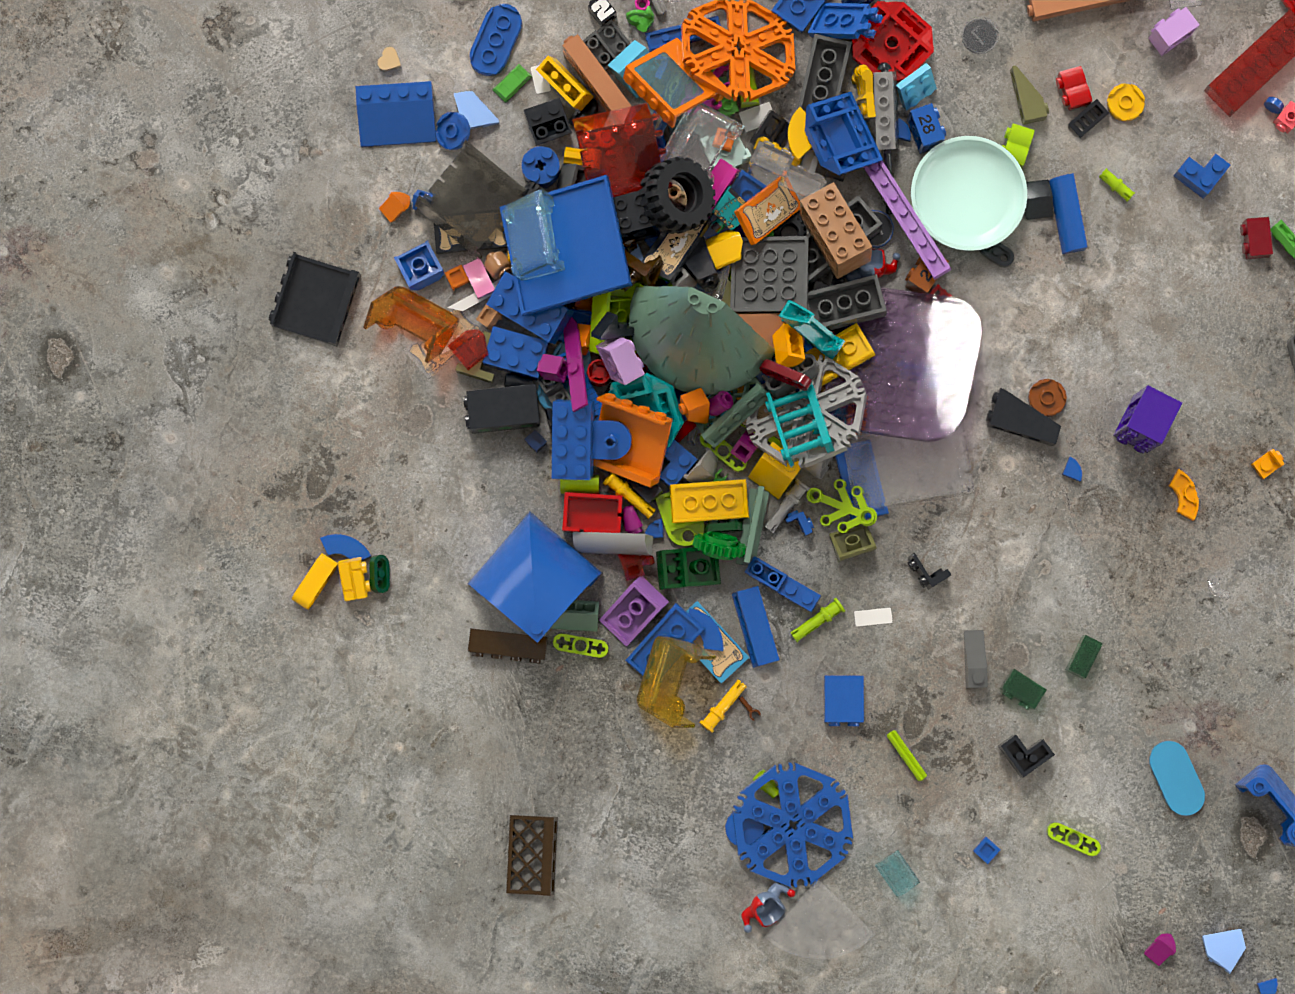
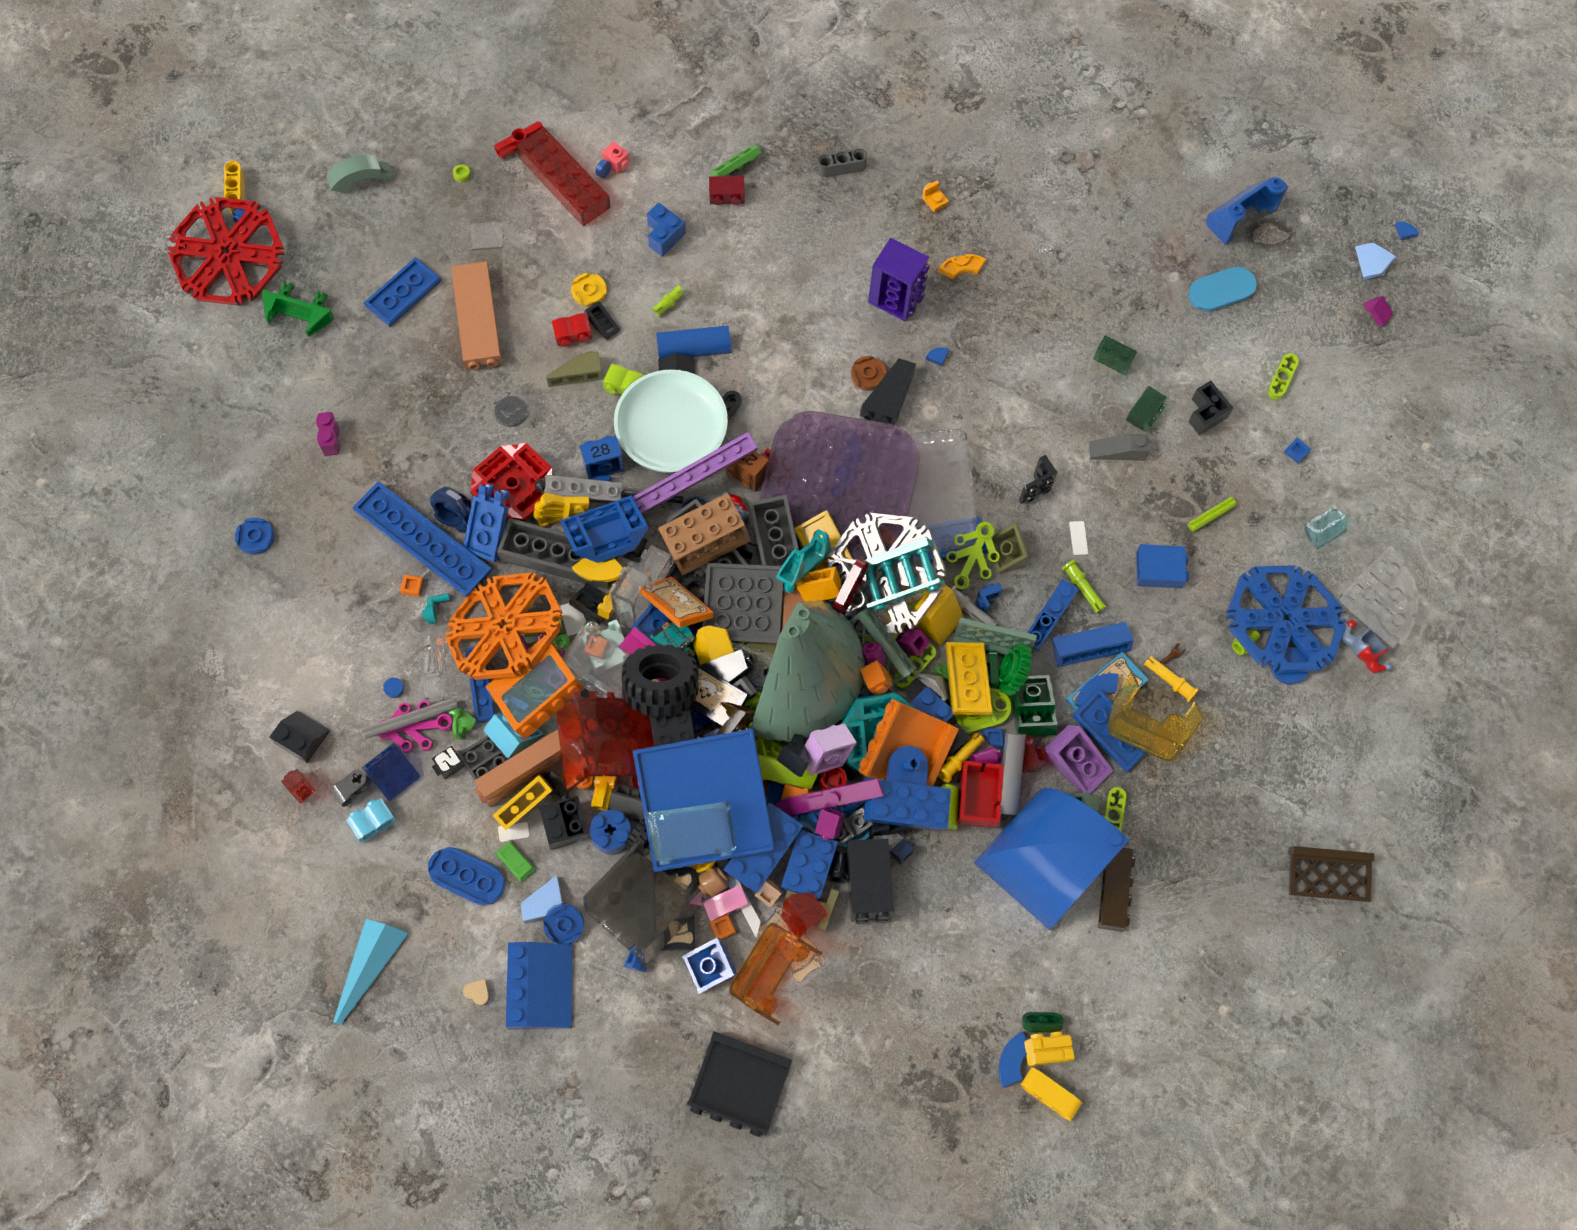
camera: 90 degrees left, 15 degrees down
orange tile [379,192,410,223] -> none
medium azure plate [896,63,937,111] -> none
lavender brick [1148,7,1199,56] -> none

